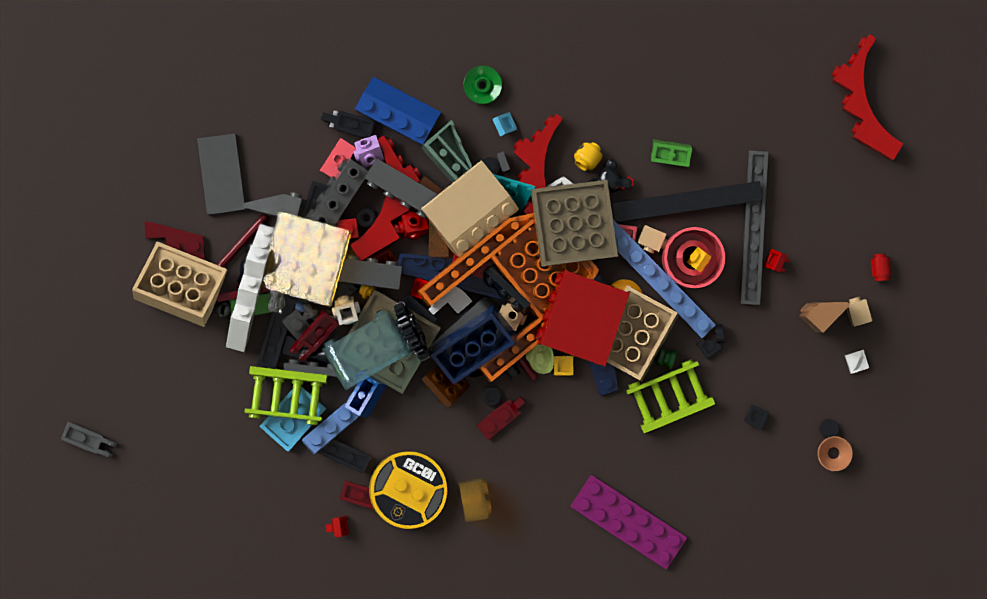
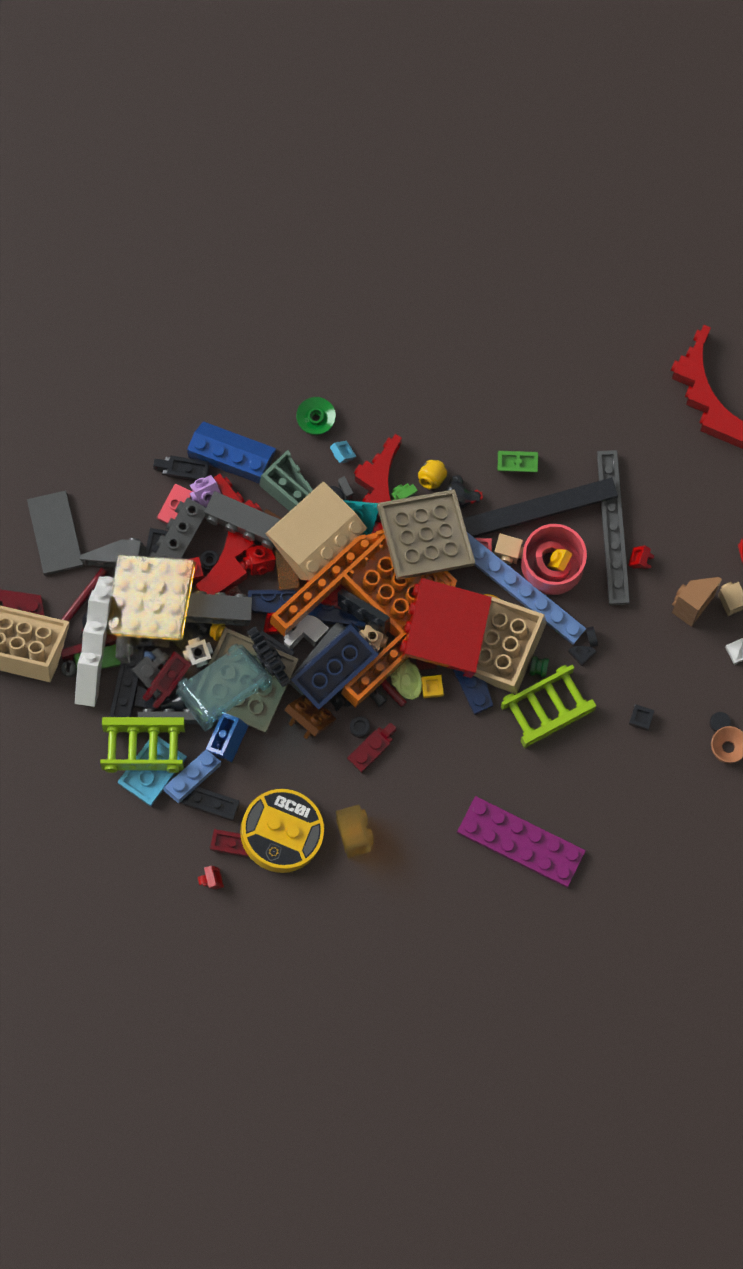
camera: 10 degrees left, 15 degrees down
none -> bright green slope [391,483,418,501]

